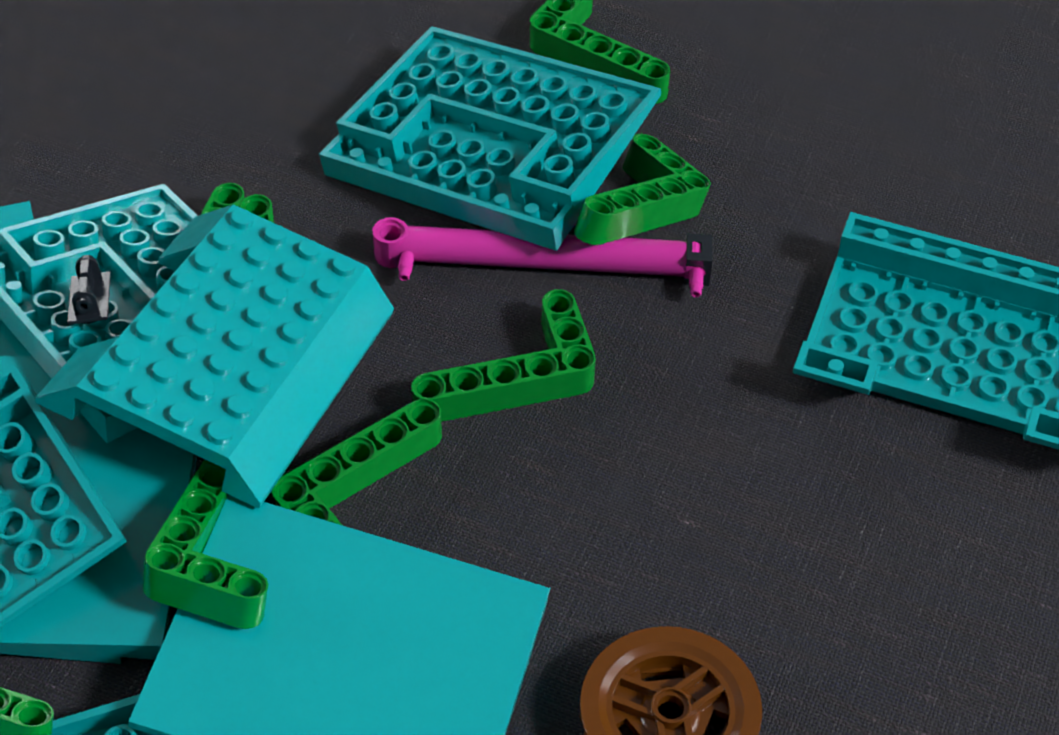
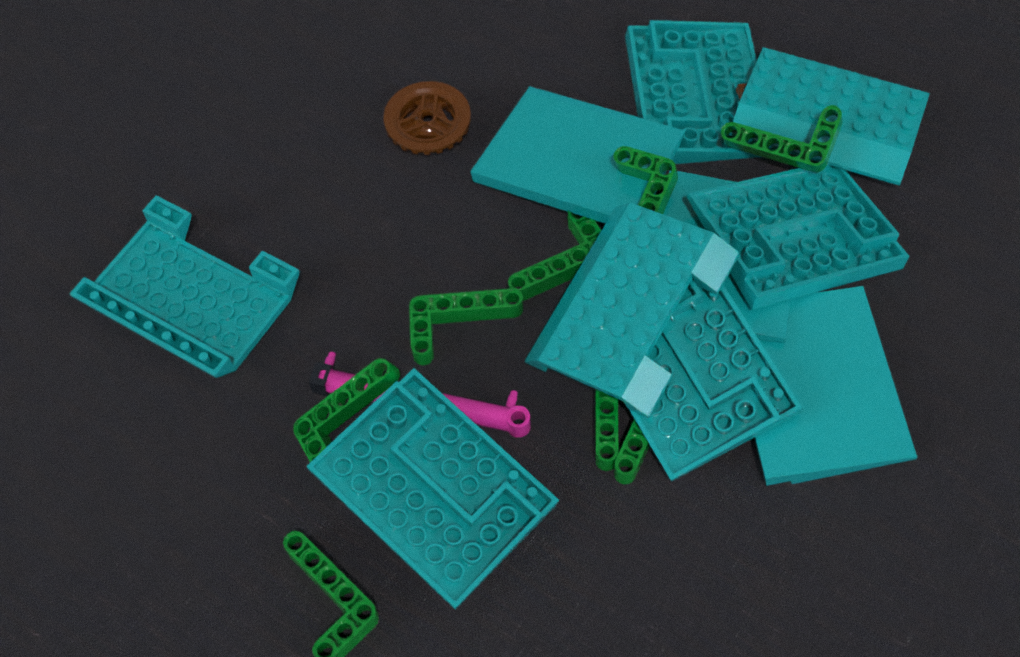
camera: 165 degrees left, 10 degrees up
black hinge [67,255,111,325] -> none

